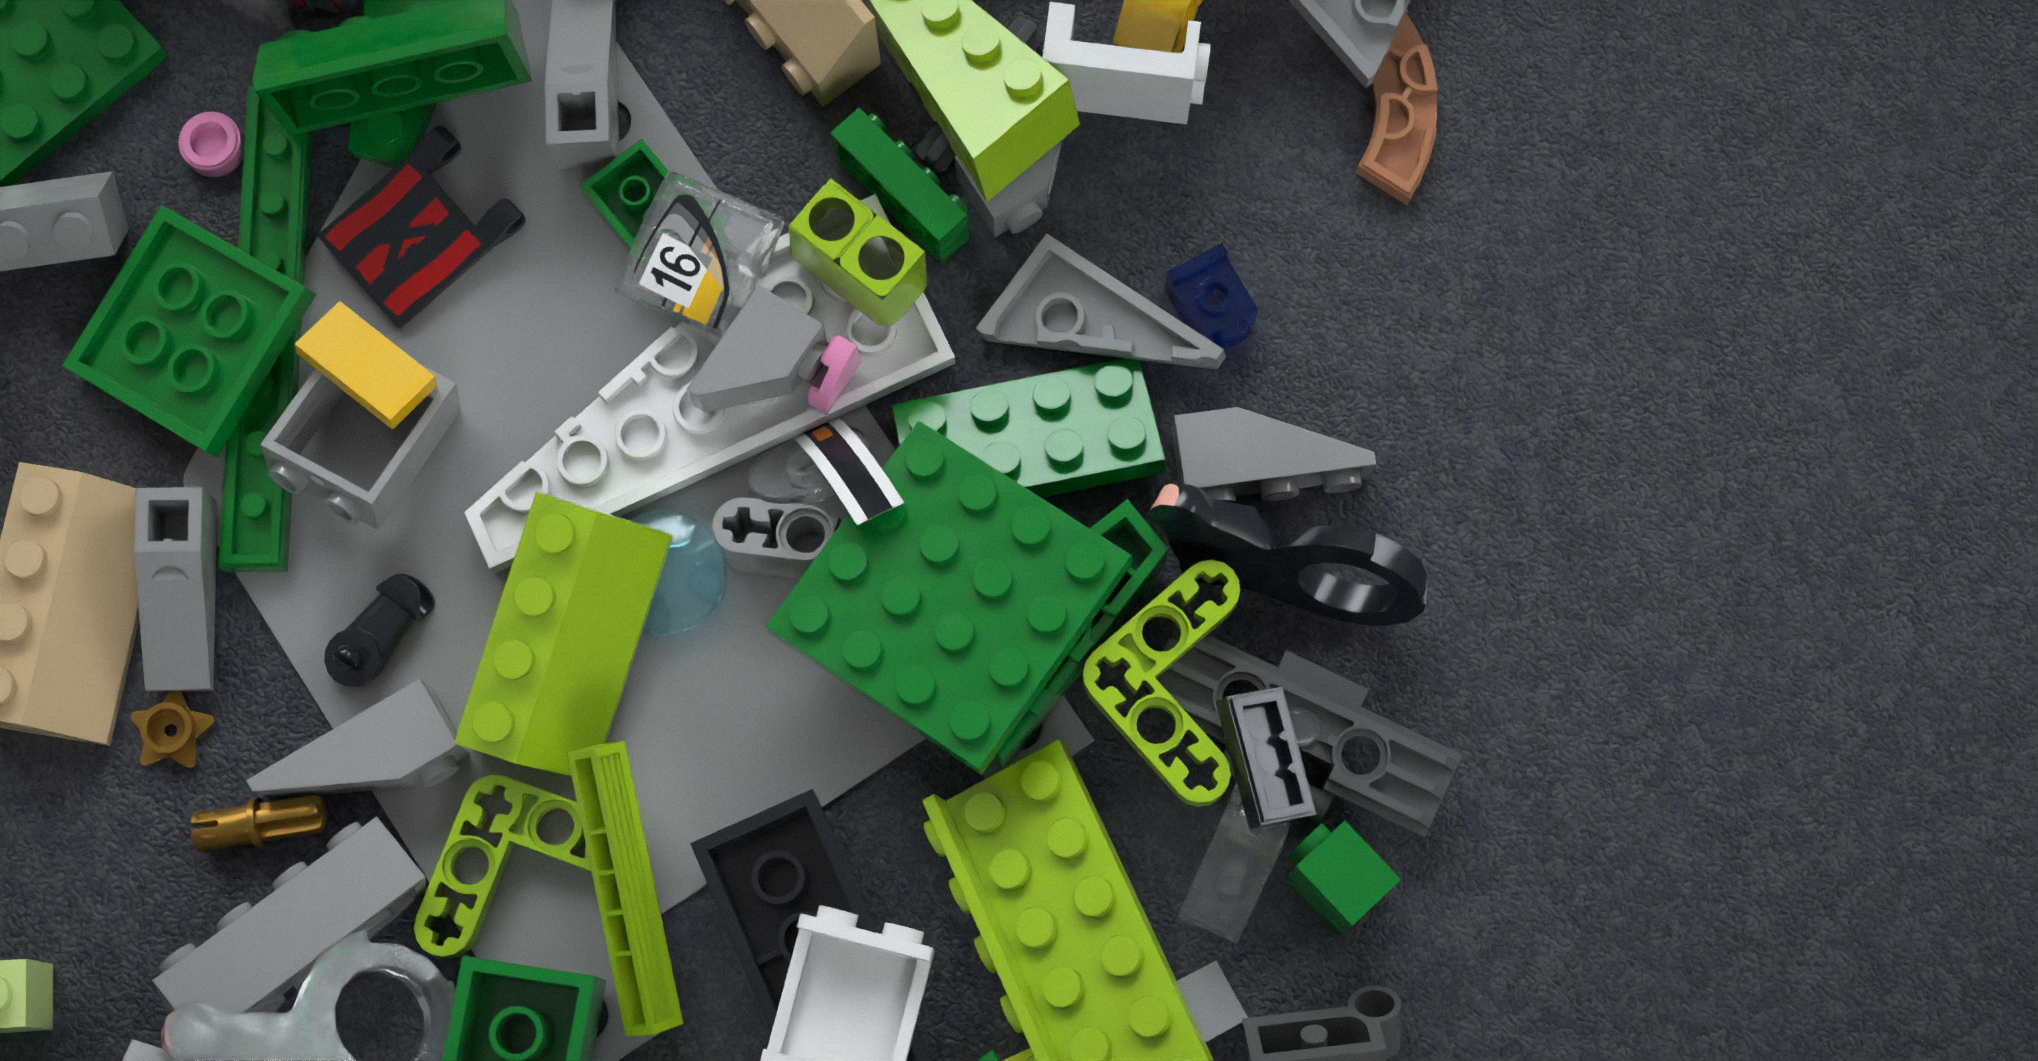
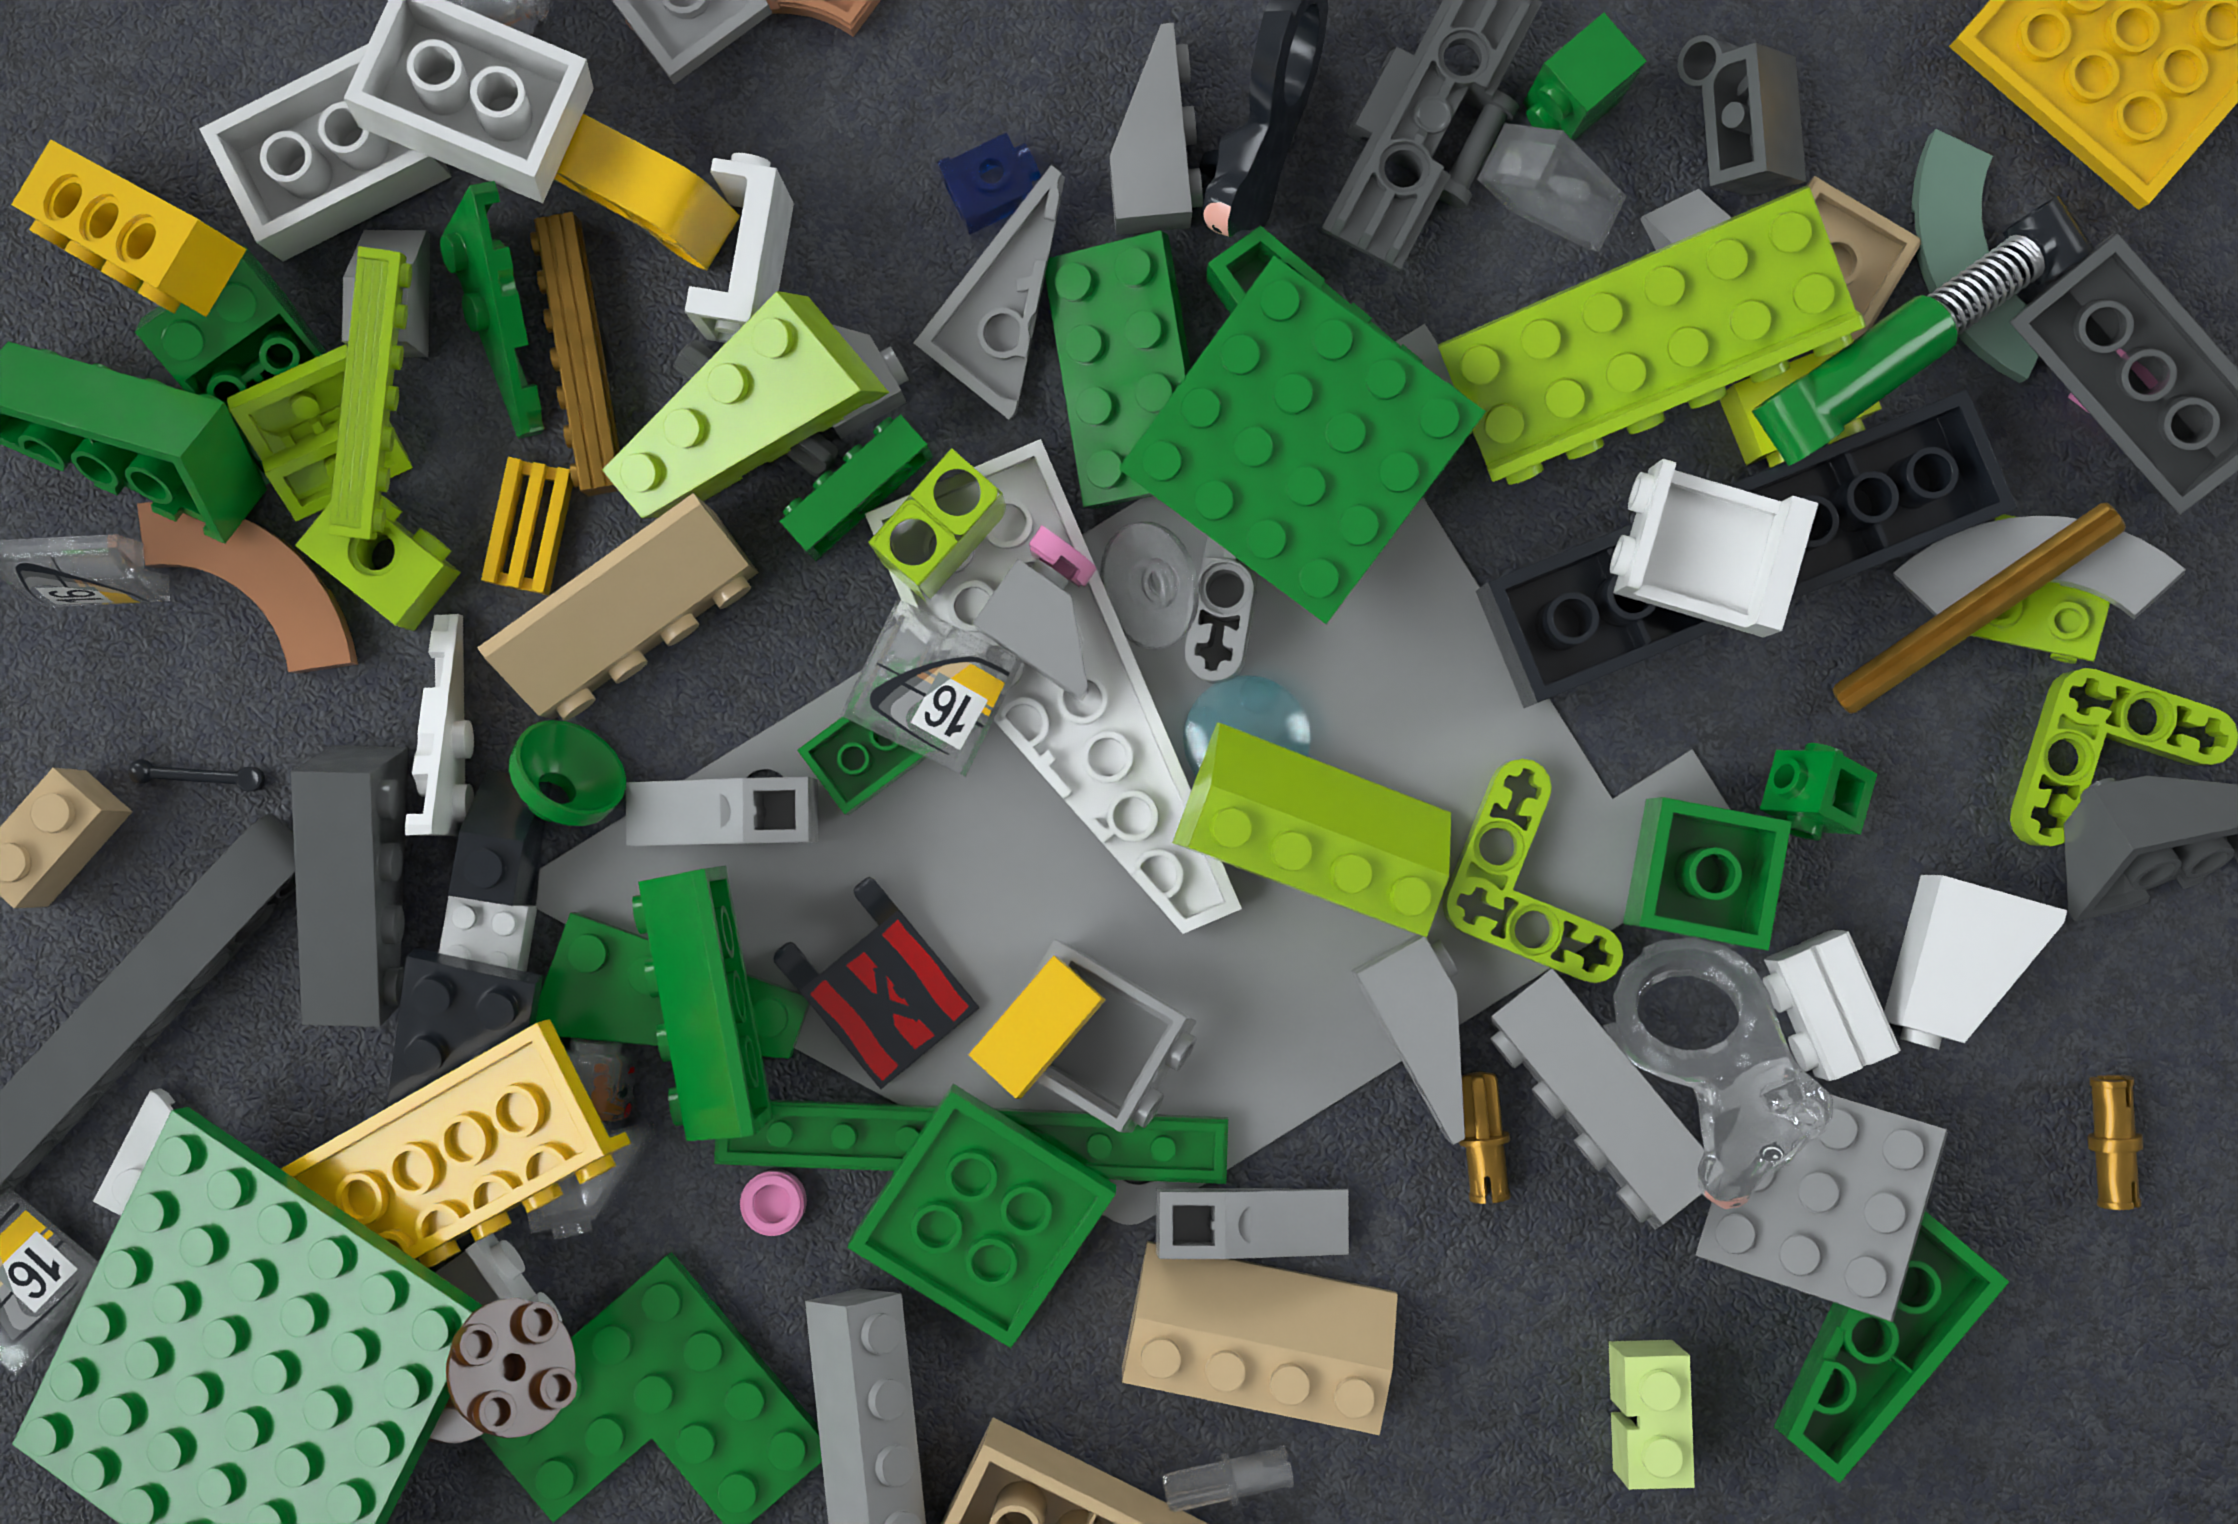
camera: 90 degrees left, 10 degrees up
pearl gold plate [131,691,215,768] -> none
black piece [324,574,435,686] -> none
lime piece [567,740,683,1036] -> none
sticker [793,417,904,525] -> none
lime beam [1082,560,1241,807] -> none
plate [1216,687,1317,830] -> none

